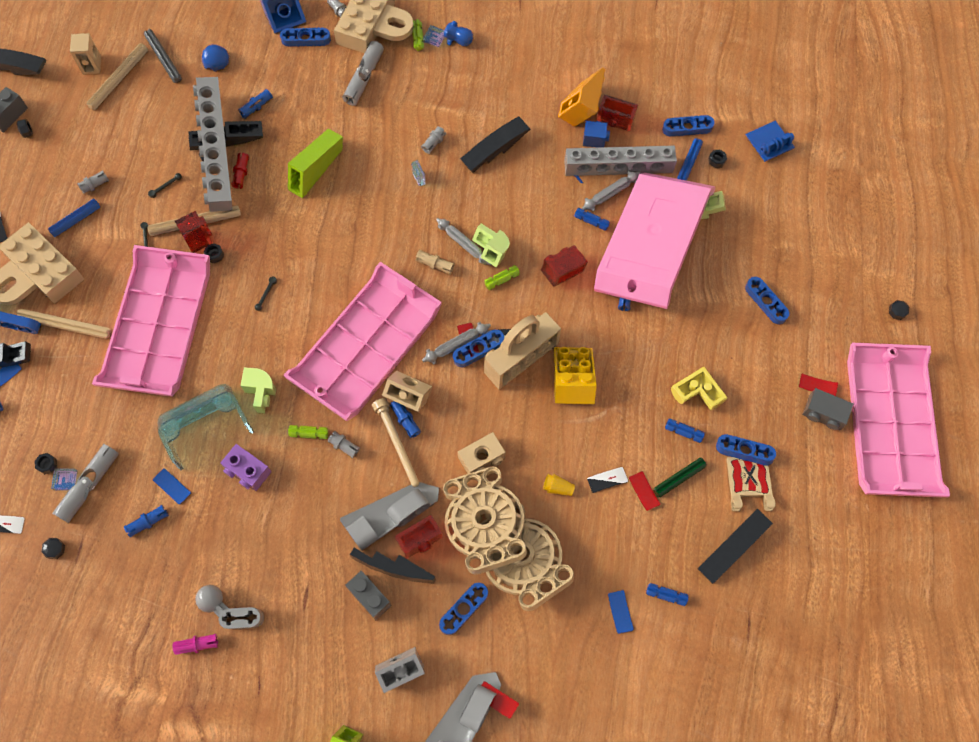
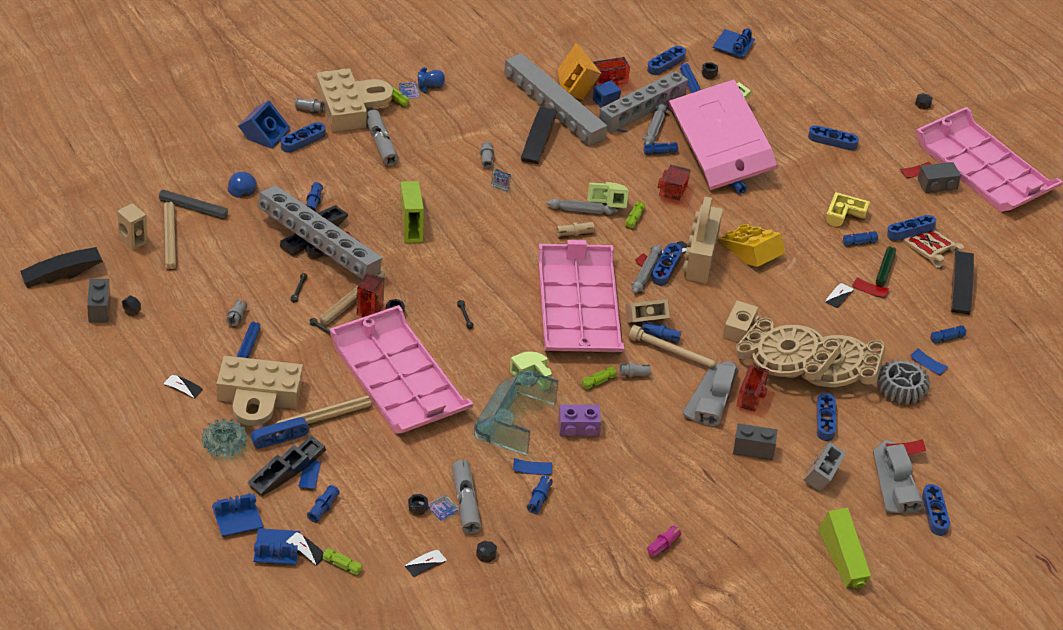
camera: 40 degrees left, 25 degrees down
light grey beam [195,585,264,630] -> none
black slope [349,547,436,584] -> none
yellow cone [543,474,575,496] -> none
none -> light grey brick [504,53,607,147]
none -> light grey gear [877,359,930,405]

